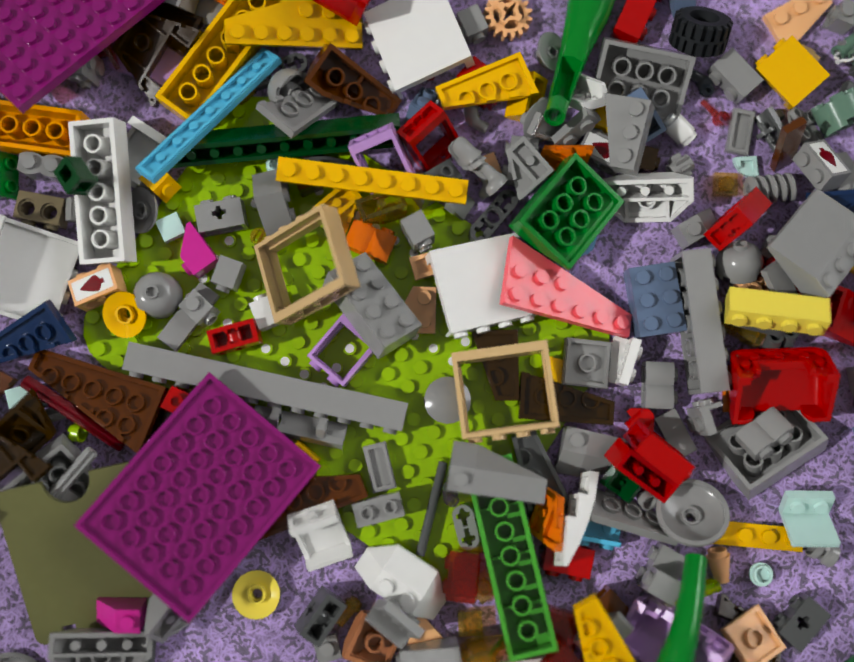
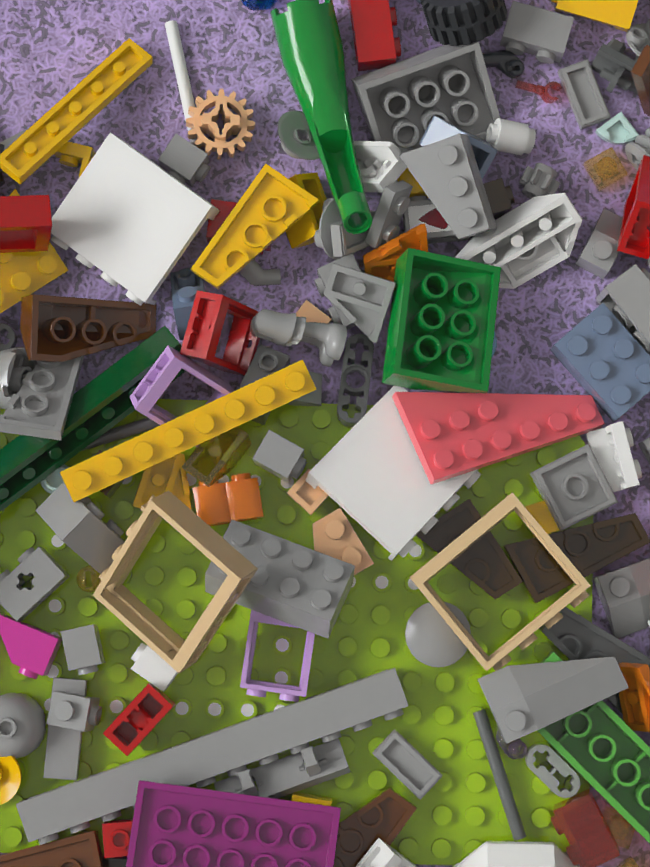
camera: 30 degrees left, 0 degrees up
light grey brick [352,490,405,528] -> none

